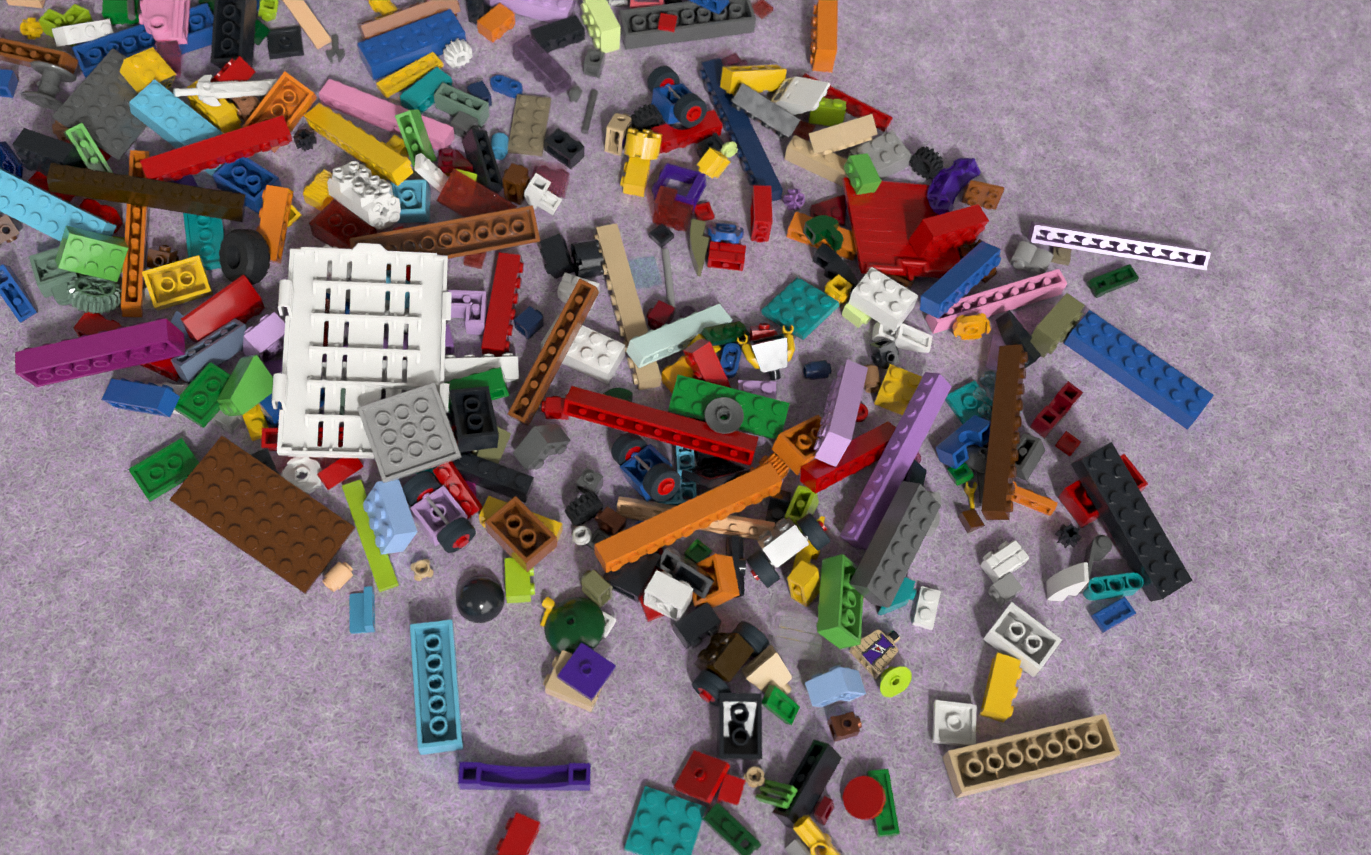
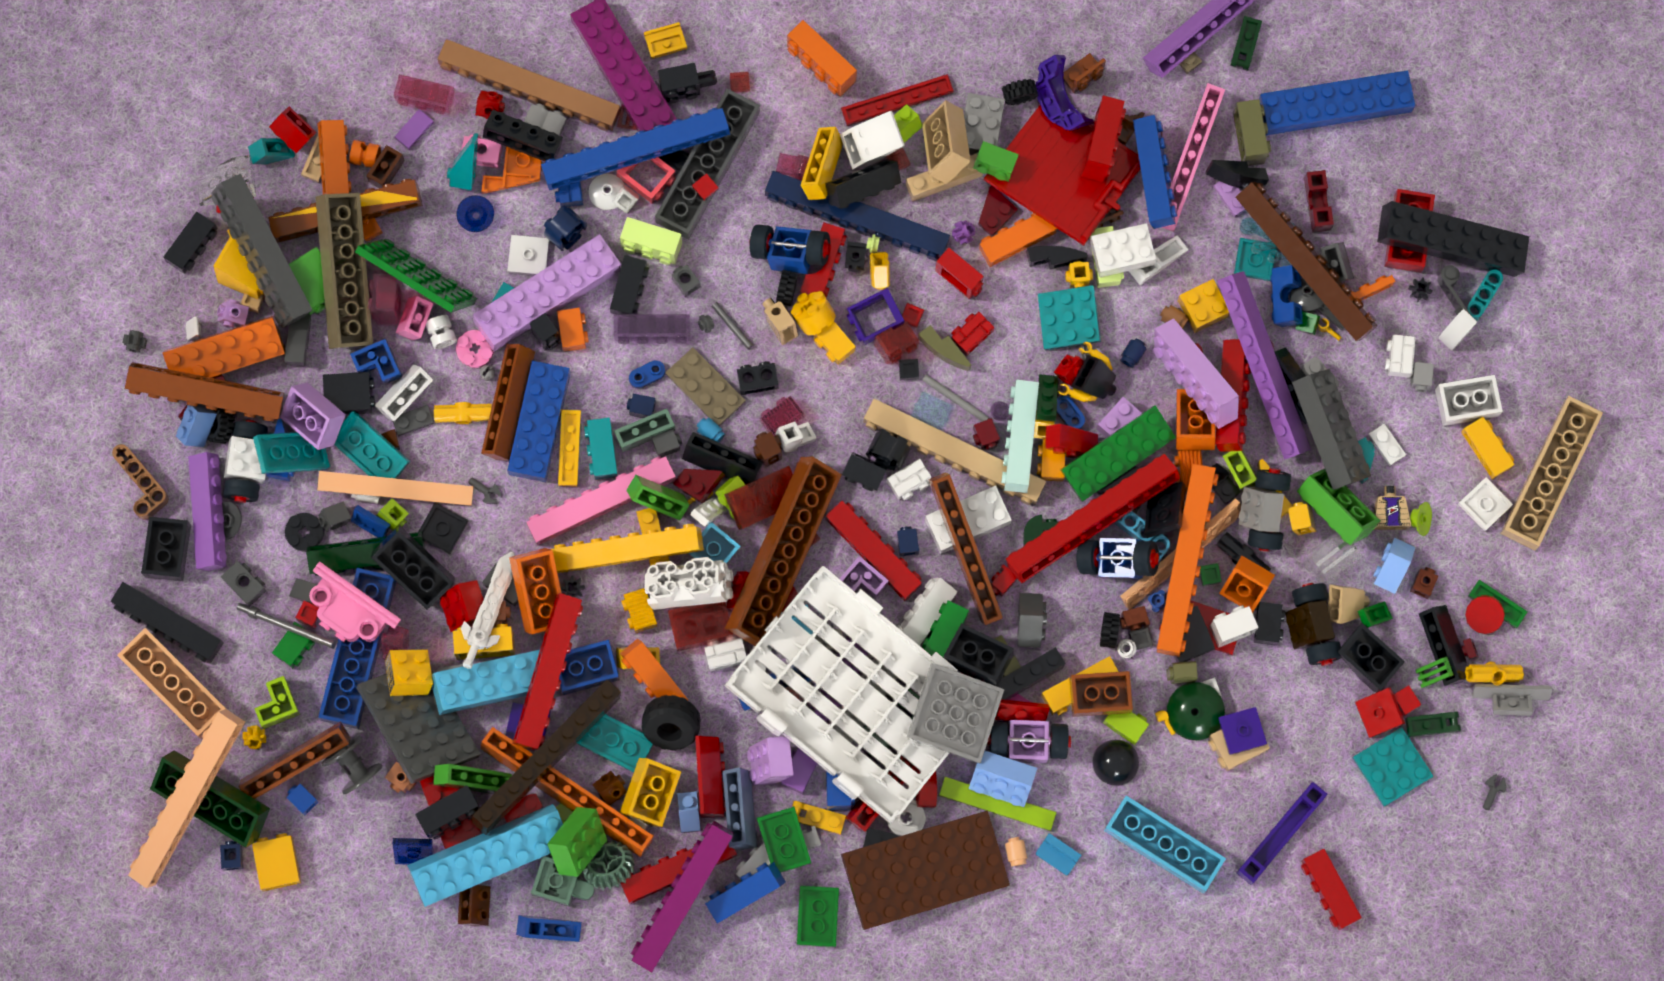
camera: 45 degrees left, 15 degrees up
white brick [52,19,113,47] -> none
bright green slope [217,355,273,416] -> none
tan plate [410,559,434,581] -> none
white gear [443,38,473,69] -> none
dark grey brick [576,467,603,495] -> none
black slope [657,547,714,599] -> none
dark grey dish [705,397,744,434] -> none
blue plate [708,223,744,244] -> none
tan plate [744,766,765,788] -> none
dark green brick [803,215,844,252] -> none
black brick [870,338,900,369] -> none
light orange plate [953,313,991,340] -> none
reddish brown slope [958,509,985,533] -> none
light grey brick [1010,241,1054,276] -> none
red tile [1055,431,1082,457] -> none
blue plate [1091,596,1136,633] -> none

